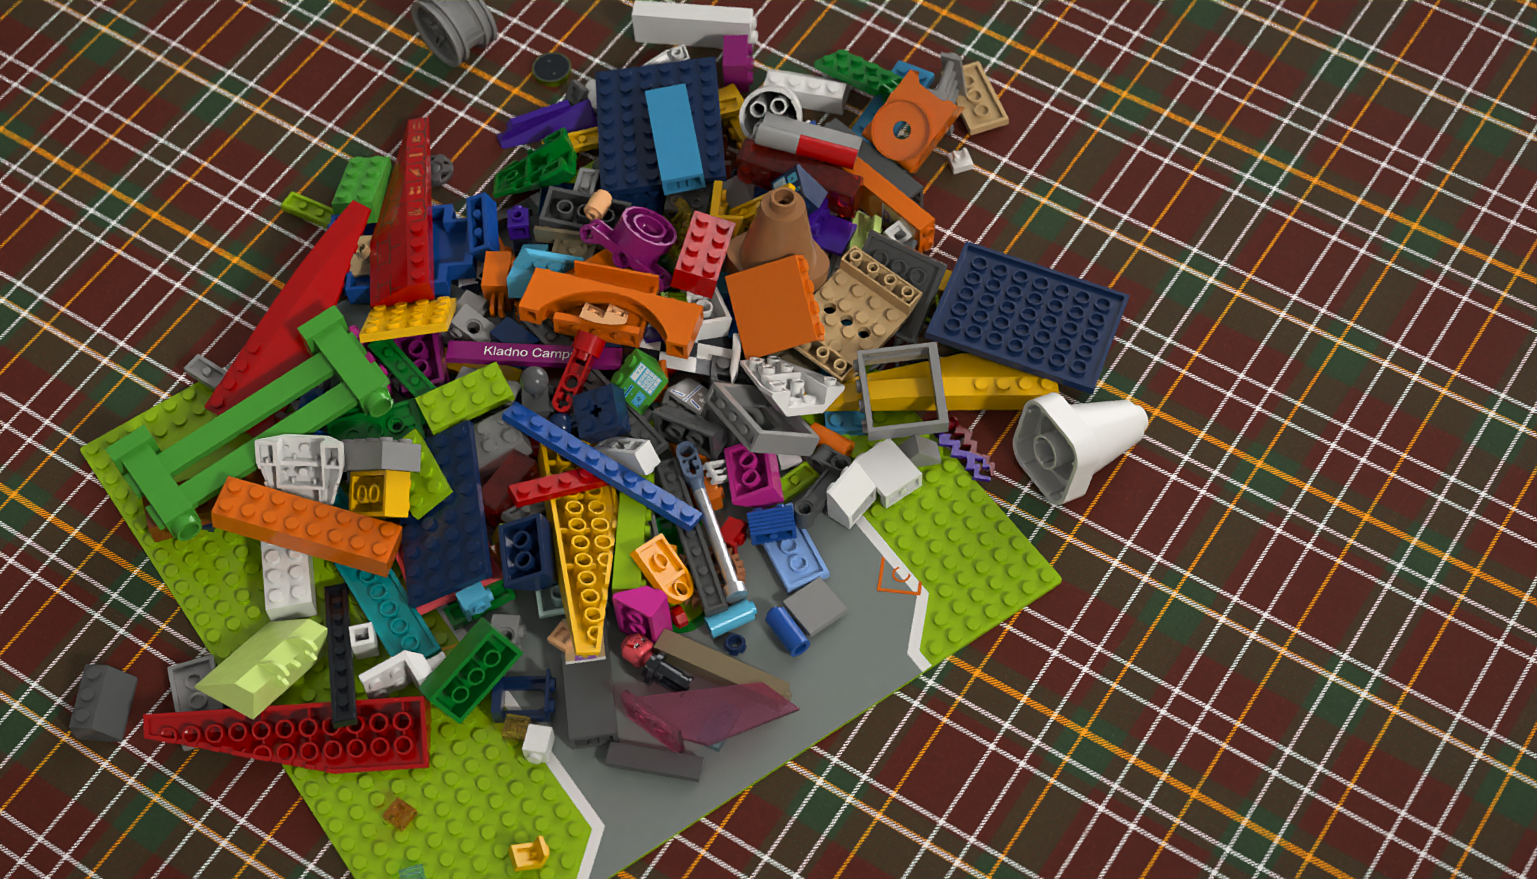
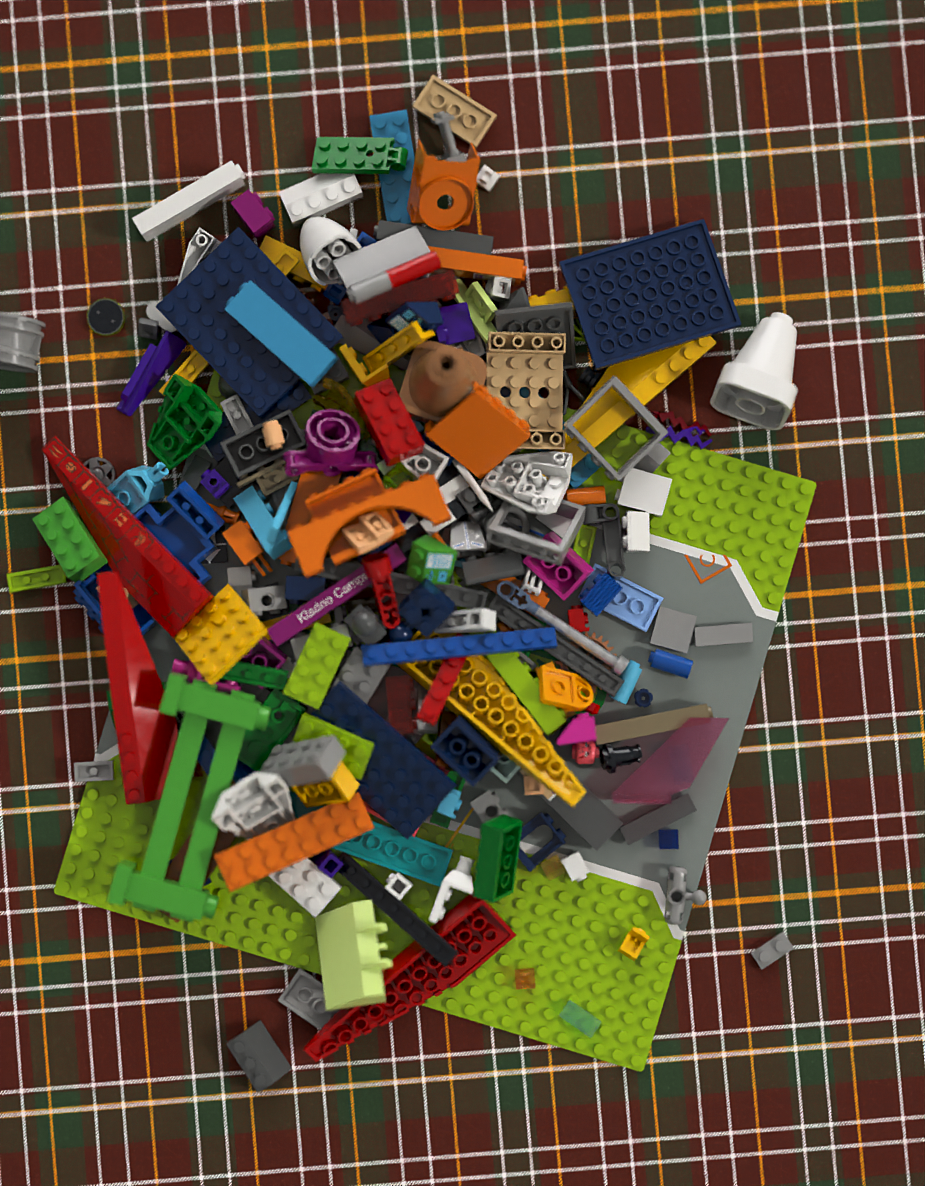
camera: 40 degrees left, 30 degrees up
none -> medium azure plate [107,462,169,515]
none -> dark purple brick [311,849,344,878]
none -> clear blue tile [658,829,679,849]
none -> light grey piece [664,866,707,925]
none -> light grey tile [694,623,753,647]

